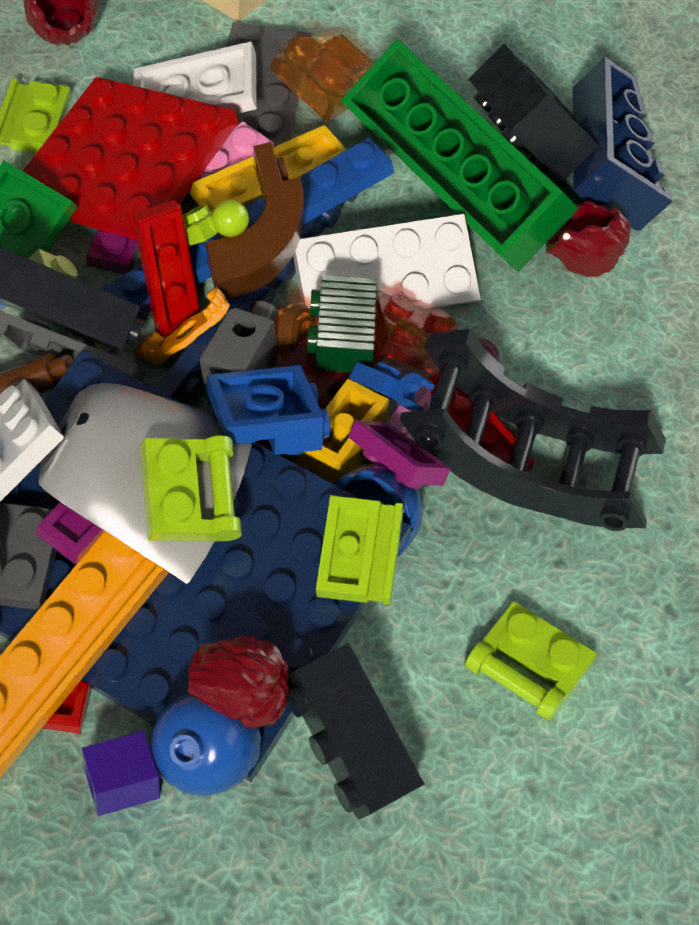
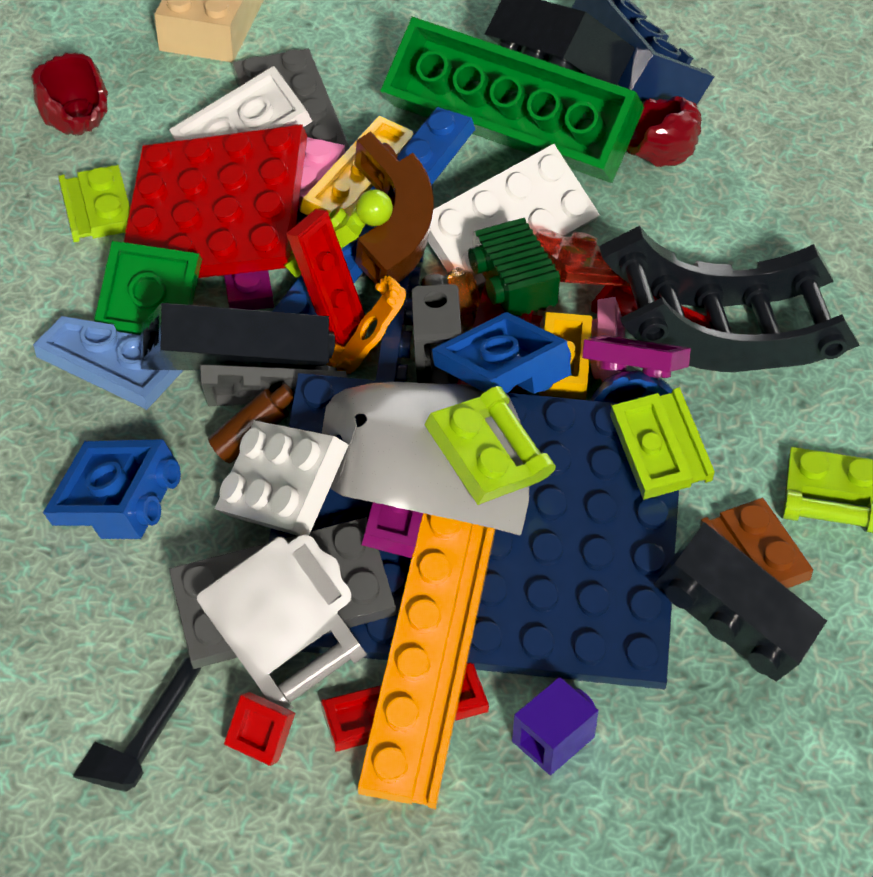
camera: 20 degrees left, 5 degrees down
blue cylinder [151,693,261,796] -> none
dark red hair [188,635,289,728] -> none
clear orange slope [269,32,373,122] -> none
blue plate [349,361,435,411] -> none
none -> dark orange plate [700,497,814,588]

